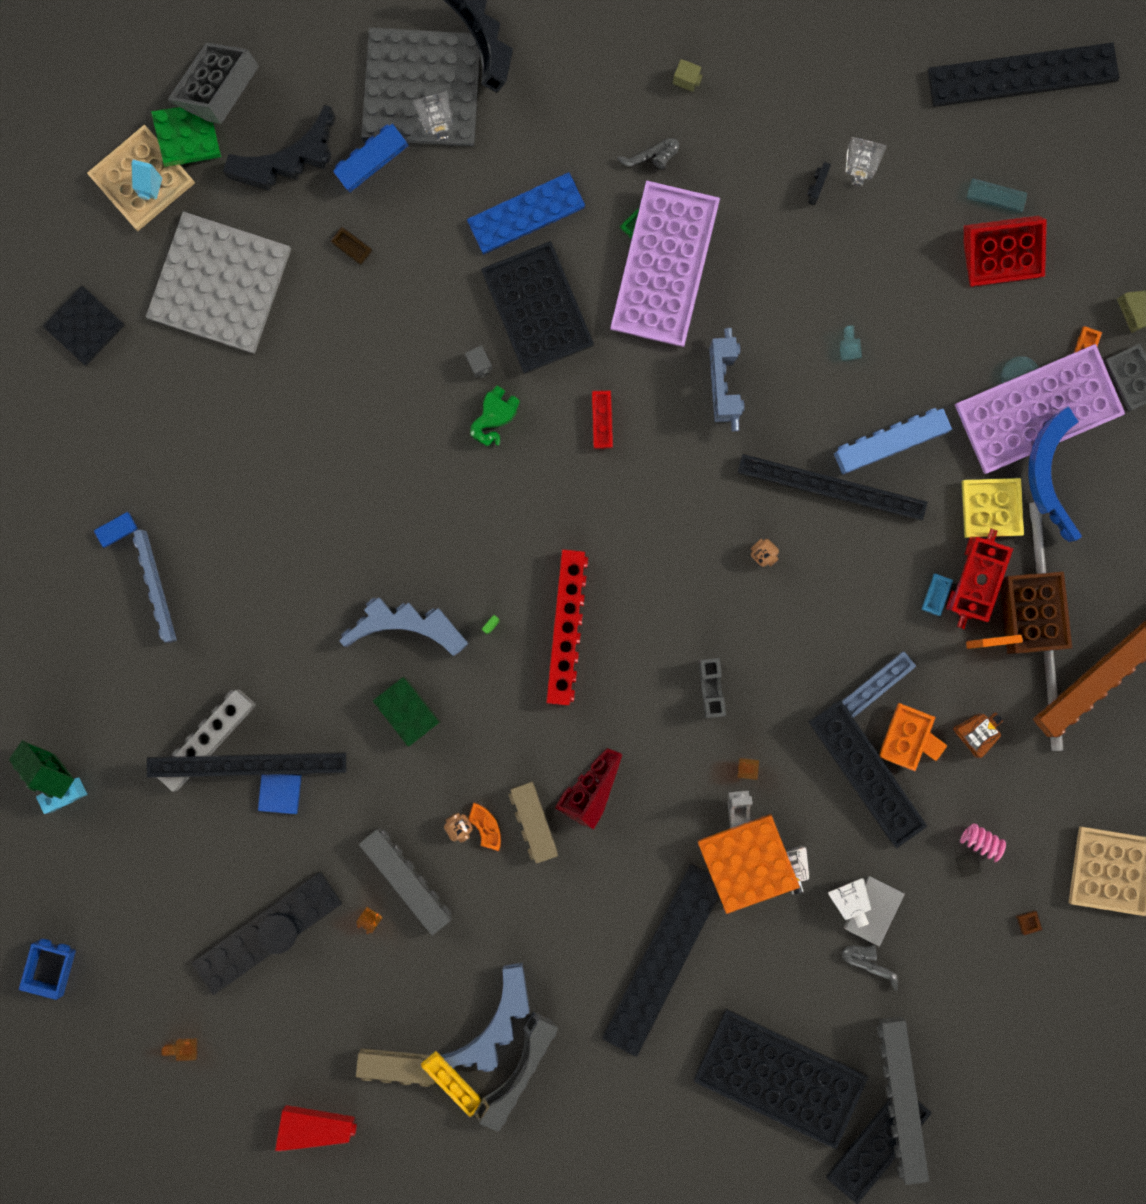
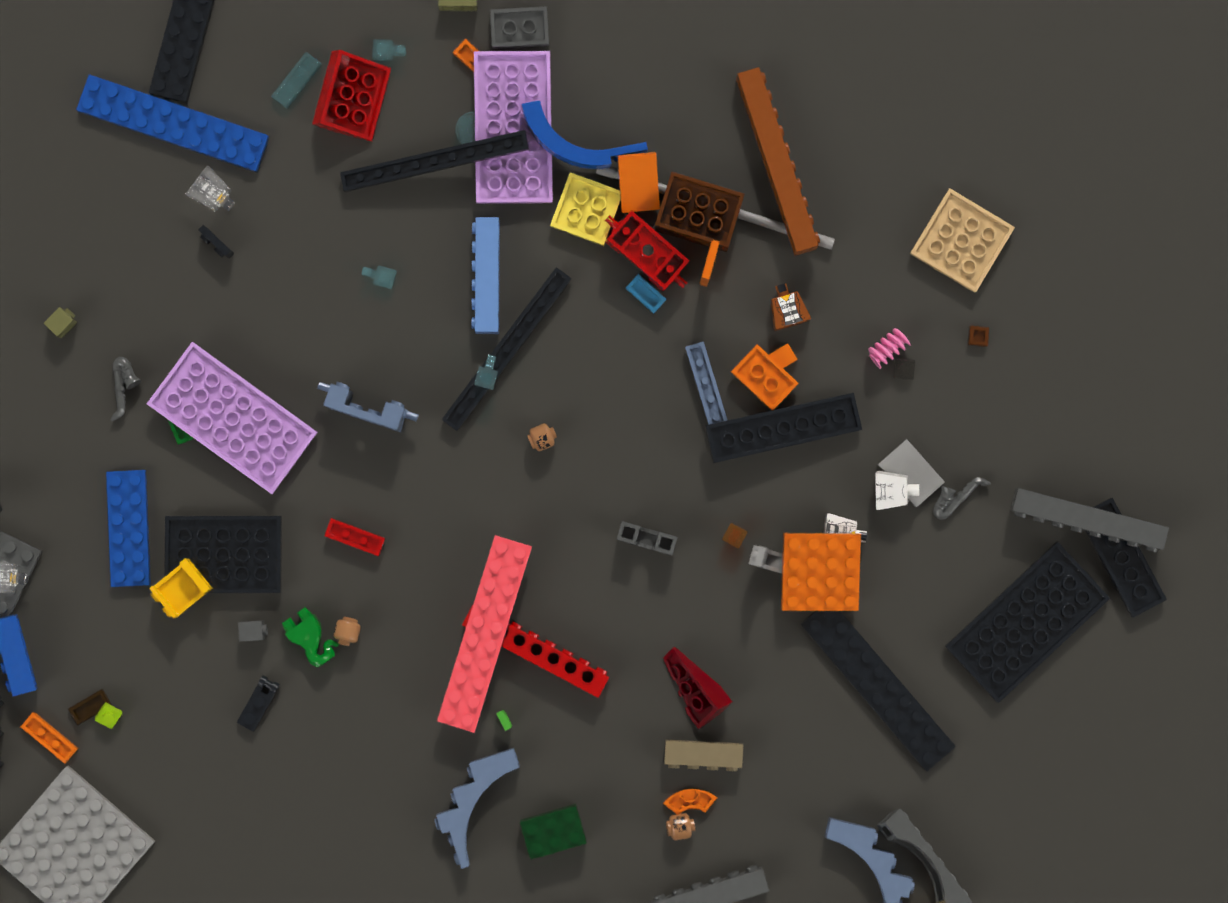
camera: 70 degrees left, 0 degrees up
none -> orange tile [21,712,78,764]
none -> blue plate [76,75,269,172]
none -> lime plate [95,702,122,729]
none -> yellow panel [149,558,213,618]
none -> black plate [237,675,280,732]
none -> medium nougat head [333,617,361,646]
none -> black plate [340,130,529,192]
none -> clear light blue plate [372,39,406,61]
none -> coral plate [437,535,532,733]
none -> clear light blue plate [474,355,498,390]
none -> orange tile [617,152,660,213]

